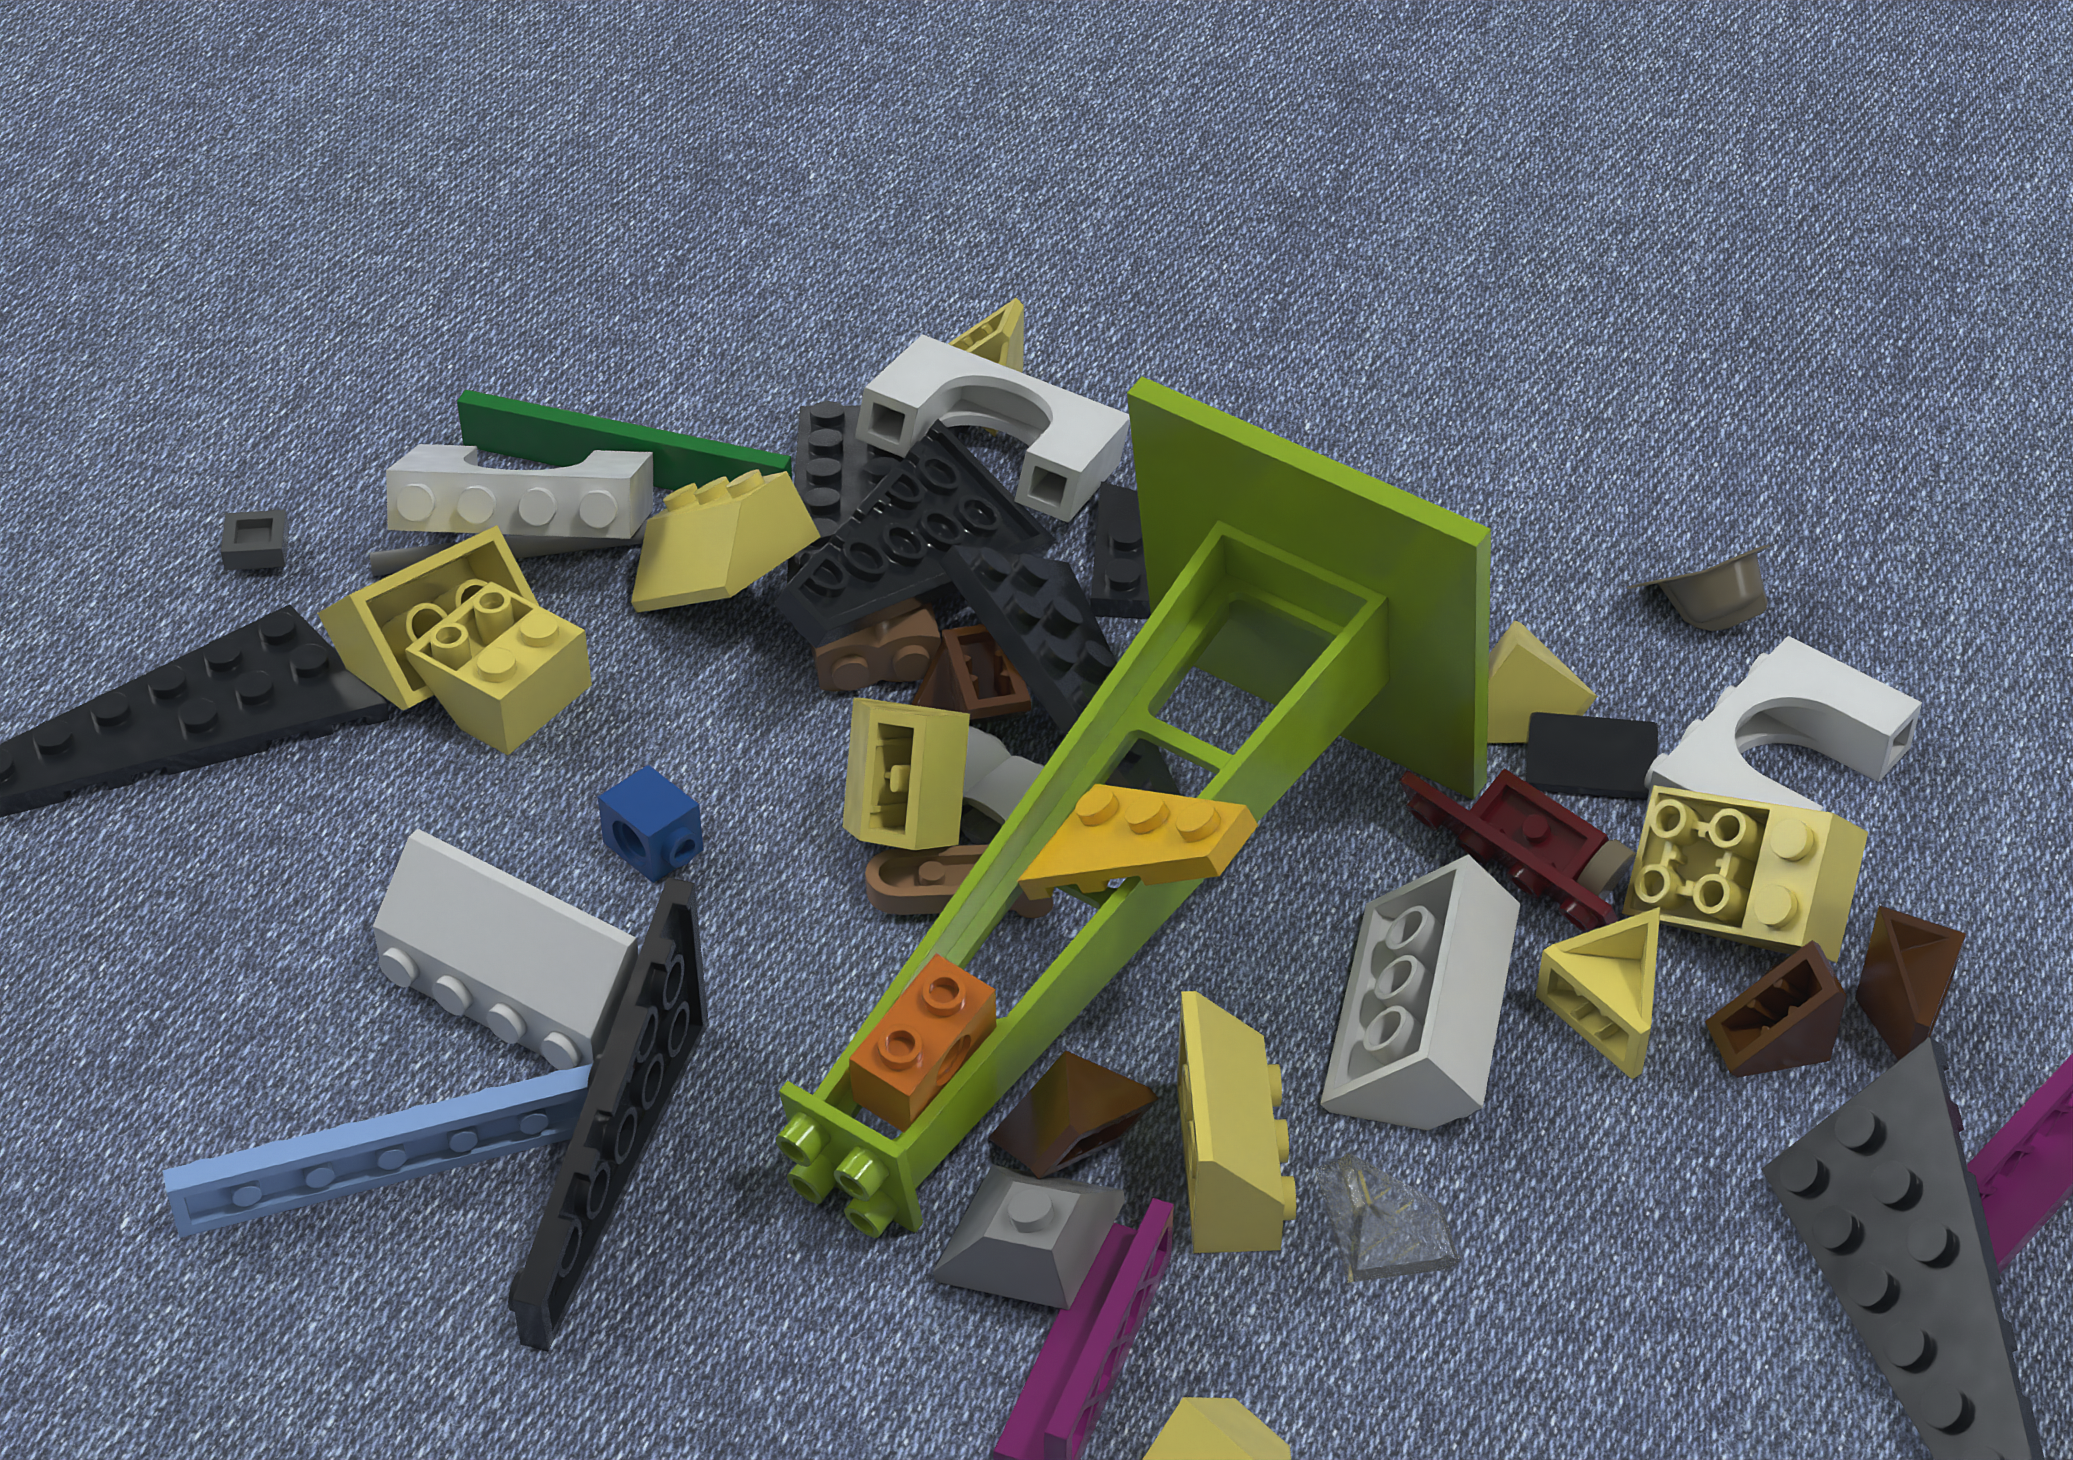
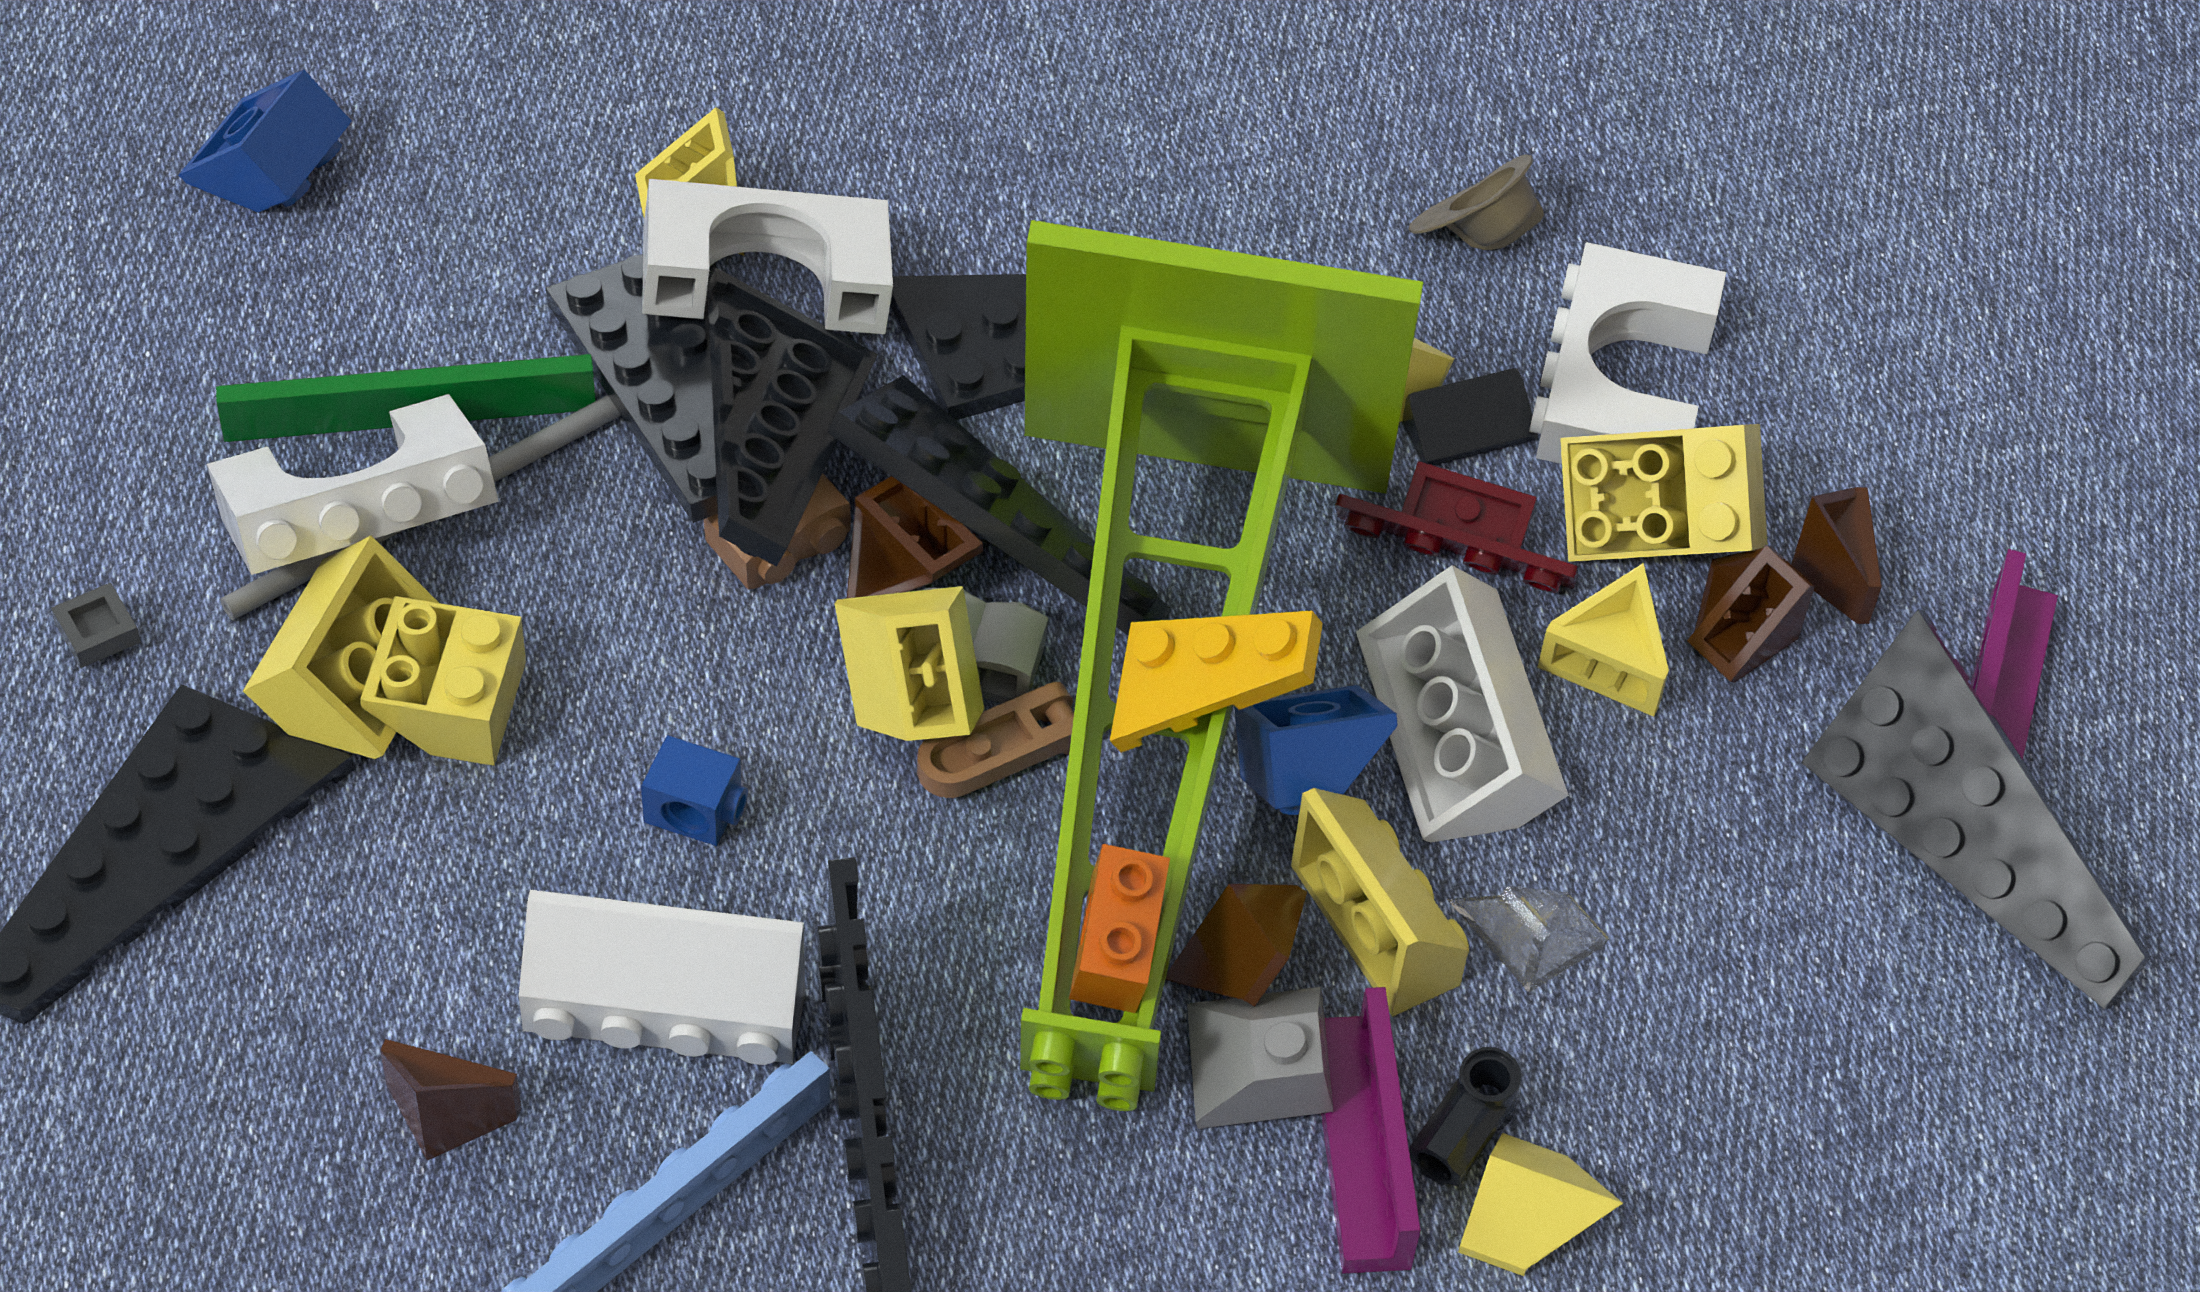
camera: 30 degrees left, 10 degrees up
light yellow slope [631,469,821,613] -> none
dark tan tile [1577,839,1636,900] -> none
none -> blue slope [178,69,352,213]
none -> reddish brown slope [380,1039,522,1161]
none -> blue slope [1234,685,1398,815]
none -> black piece [1409,1047,1521,1187]

